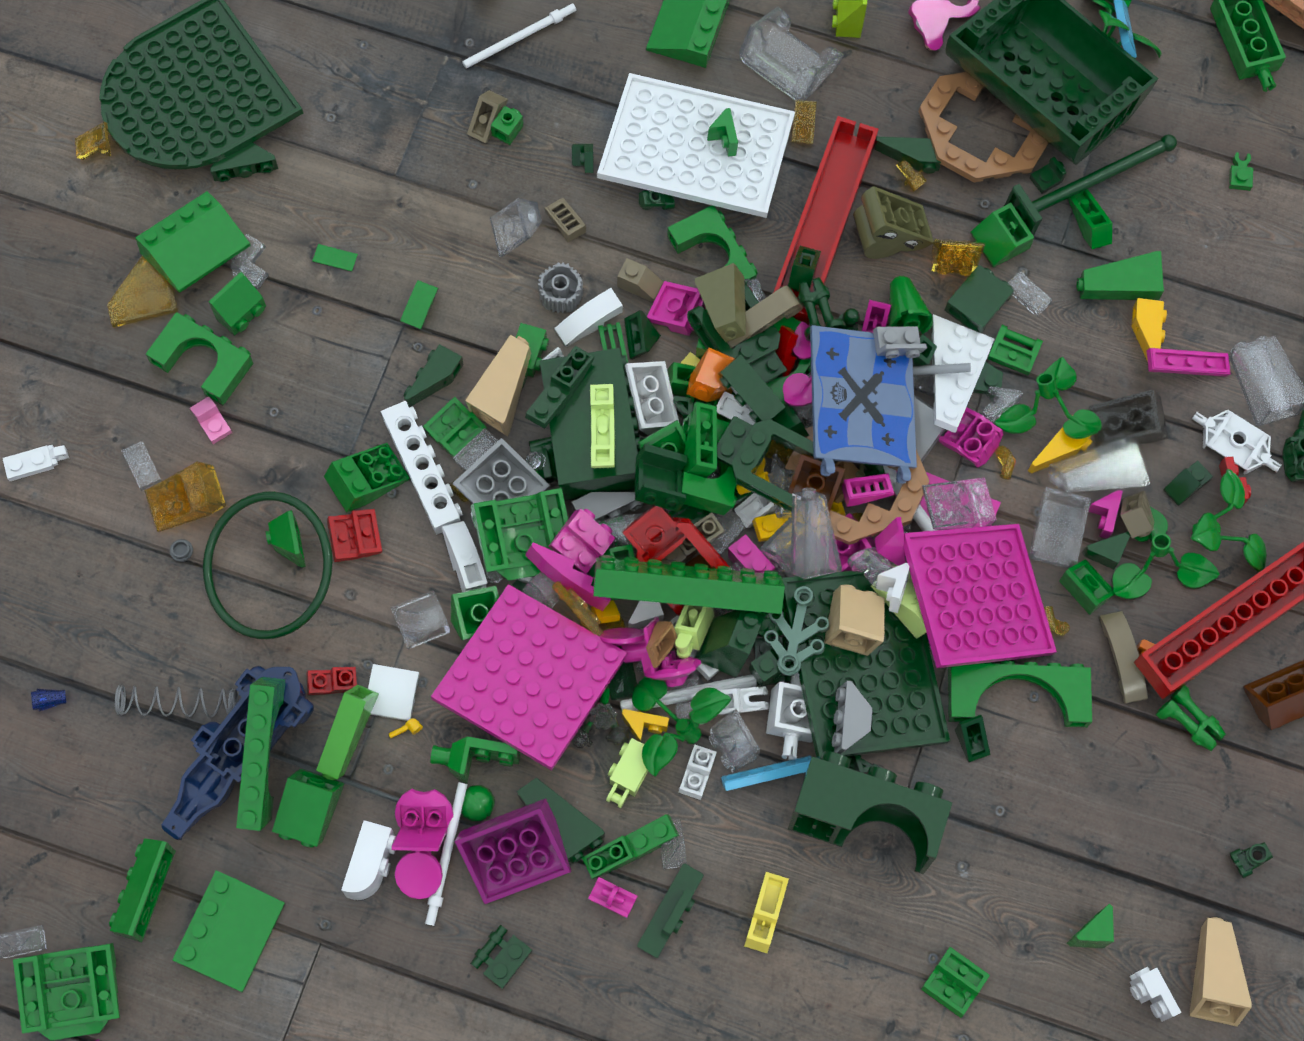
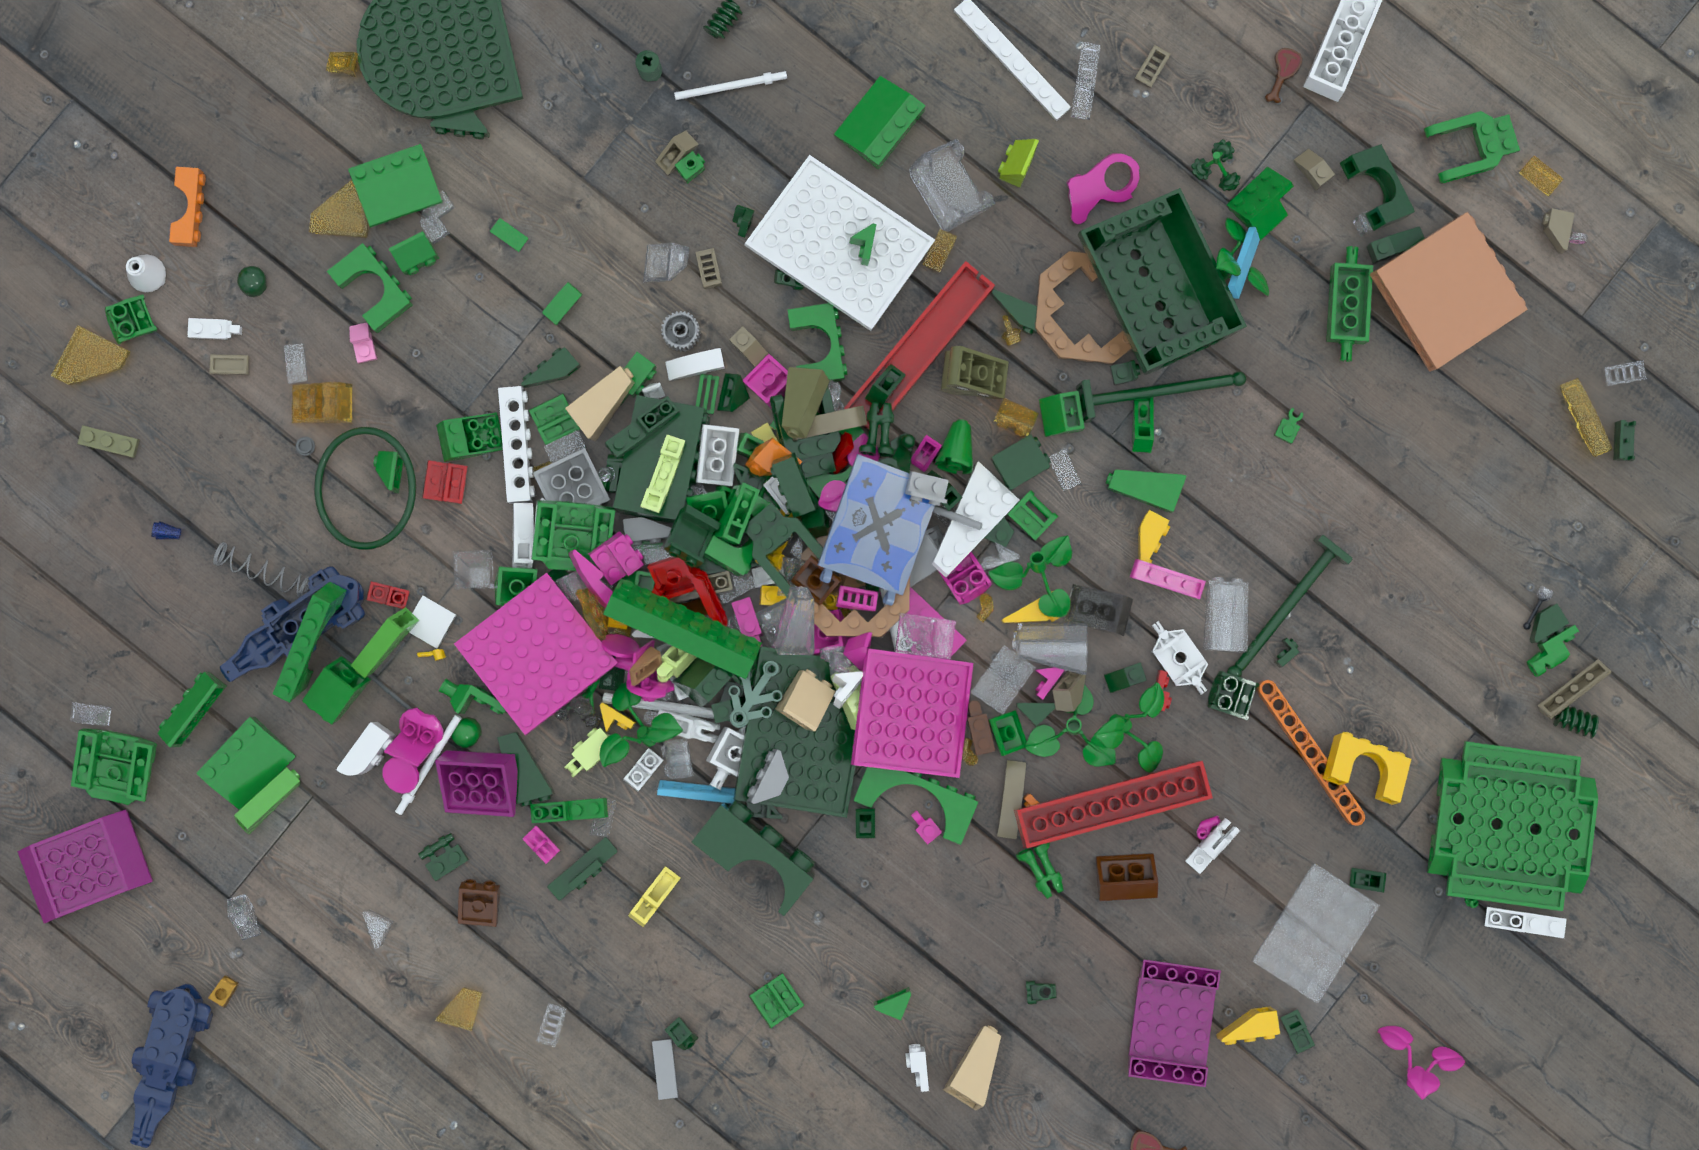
camera: 25 degrees right, 15 degrees up
none -> dark tan tile [209,354,250,375]
none -> bright green slope [234,767,300,835]
none -> dark green hair [237,266,267,297]
none -> reddish brown plate [458,879,500,927]
none -> dark green piece [635,50,662,81]
none -> dark pink plate [911,810,942,845]
none -> reddish brown brick [967,700,995,756]

